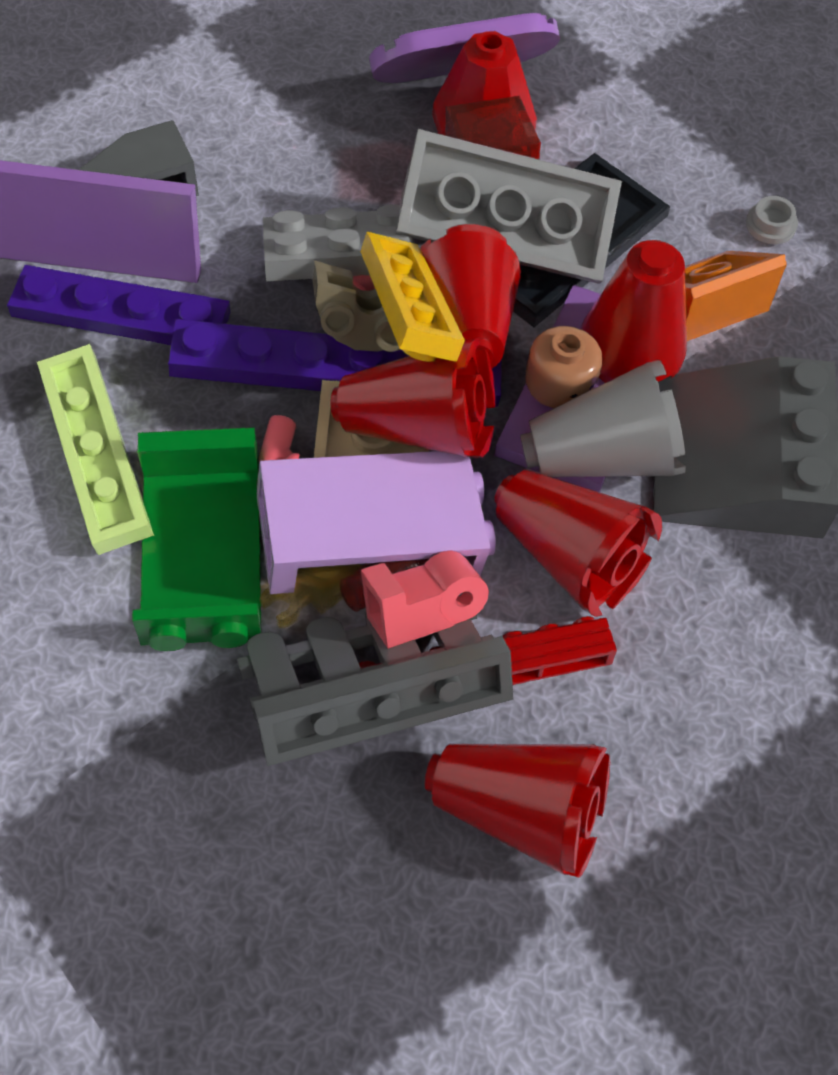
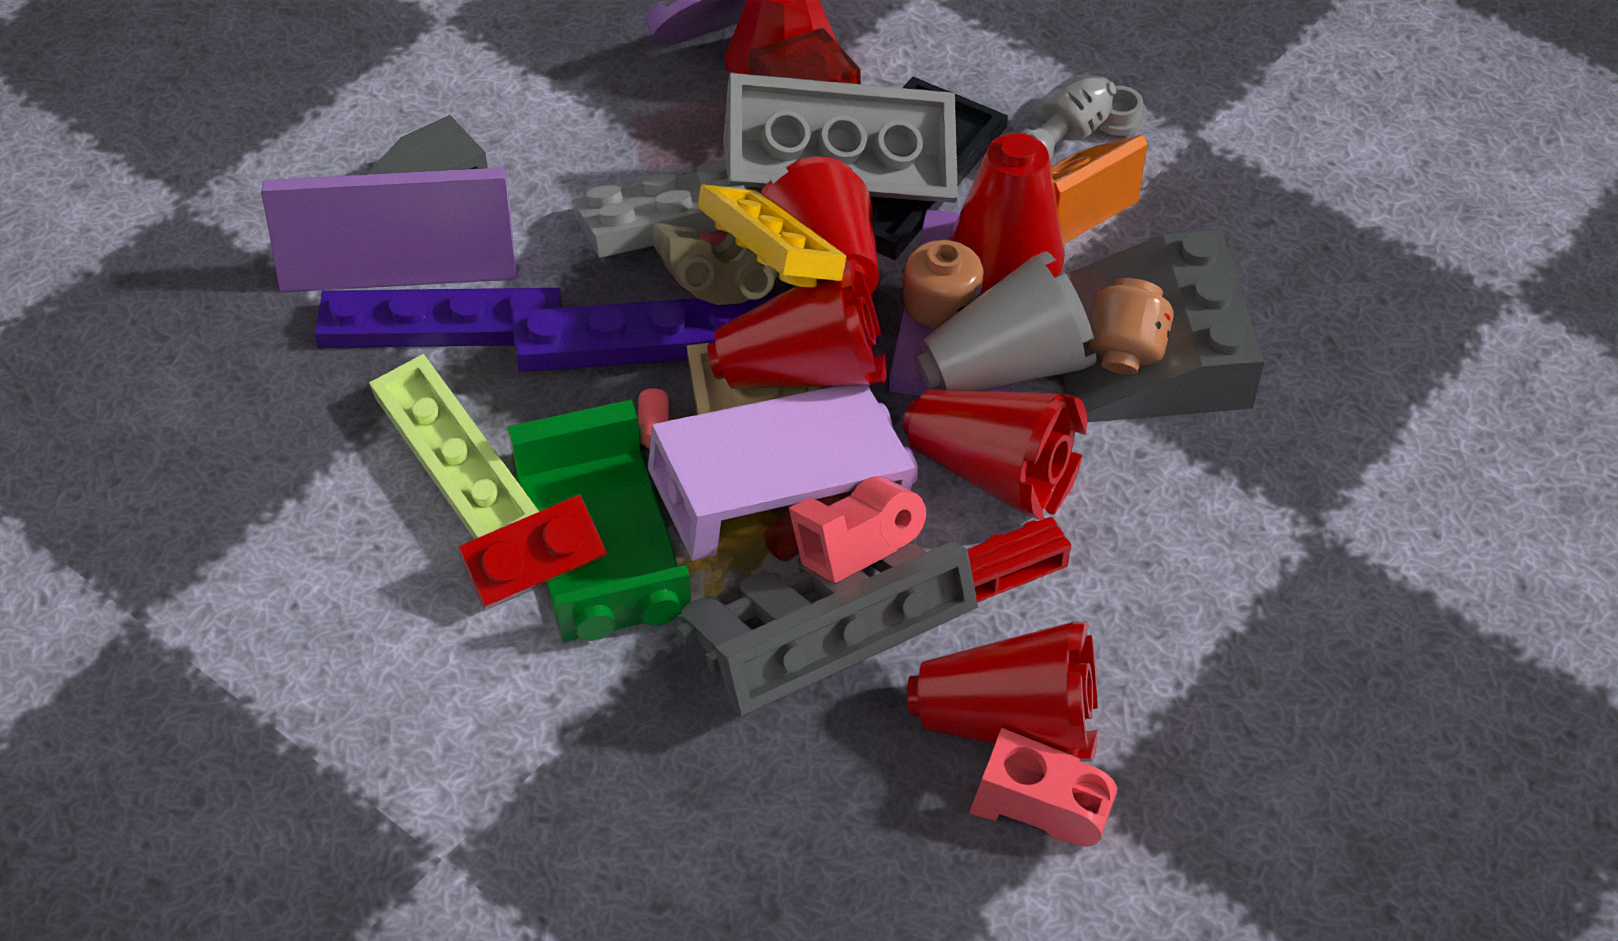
camera: 10 degrees left, 10 degrees down
none -> red plate [458,494,607,611]
none -> coral leg [969,728,1117,847]
none -> light grey piece [1019,74,1116,162]
none -> nougat head [1086,278,1174,375]

